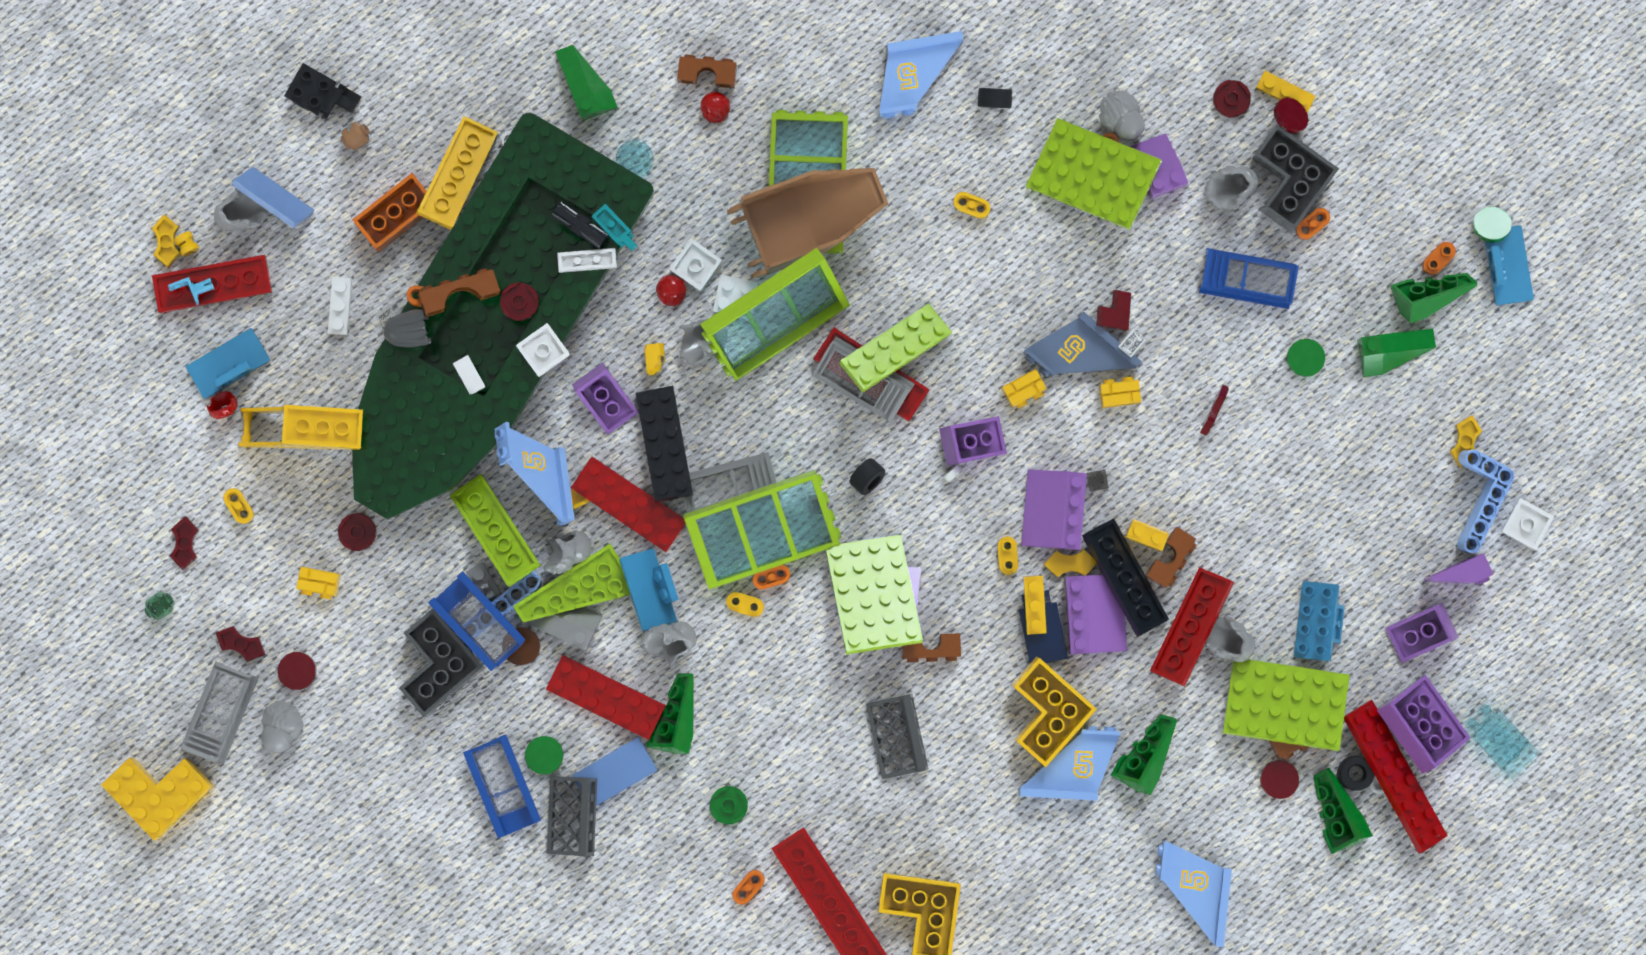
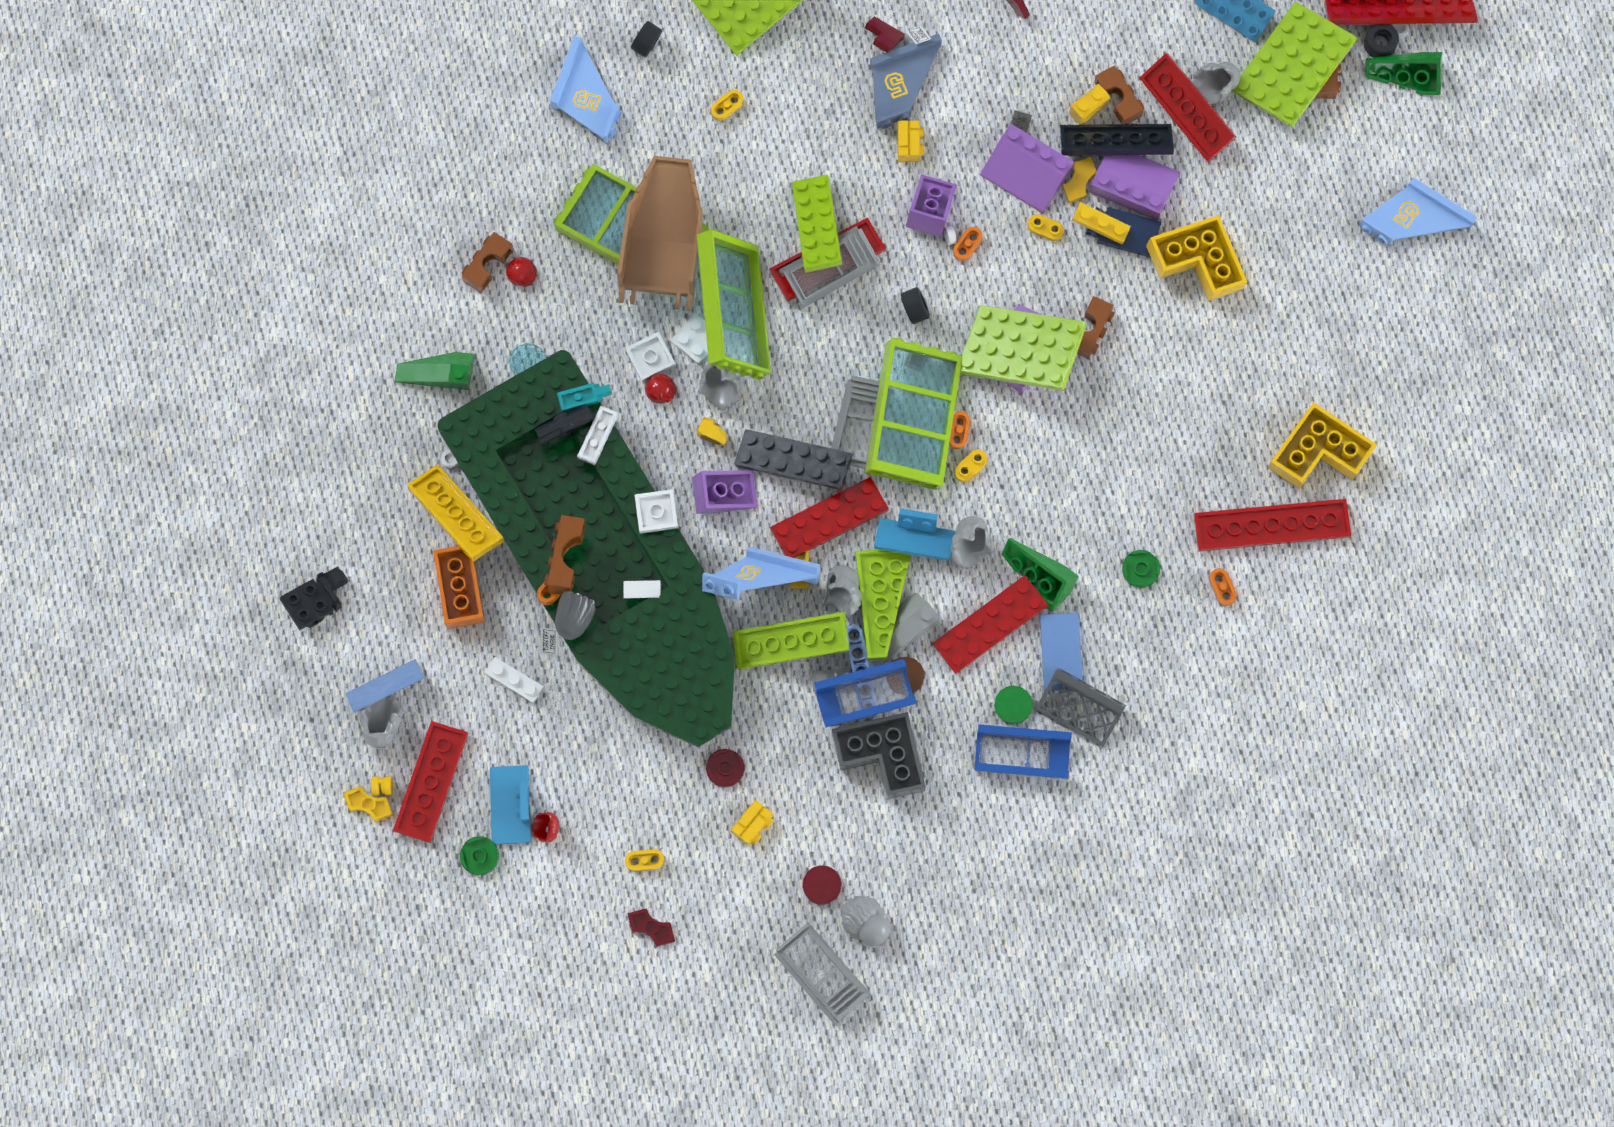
camera: 60 degrees left, 10 degrees down
yellow brick [101,757,215,841] -> none
clear green head [144,592,174,620] -> none
medium azure bracket [168,277,214,305] -> none
dark red tile [216,626,266,662] -> none
yellow piece [238,405,363,450] -> none
medium nougat head [341,122,370,150] -> none
dark red tile [500,282,539,321] -> none
dark grey fence [866,694,929,779] -> none
light blue piece [1019,726,1120,801] -> none
yellow brick [1099,377,1141,408] -> none
green wedge [1111,714,1177,795] -> none
dark red tile [1260,760,1299,799] -> none
none -> green tile [460,836,499,875]
none -> orange plate [953,227,983,261]

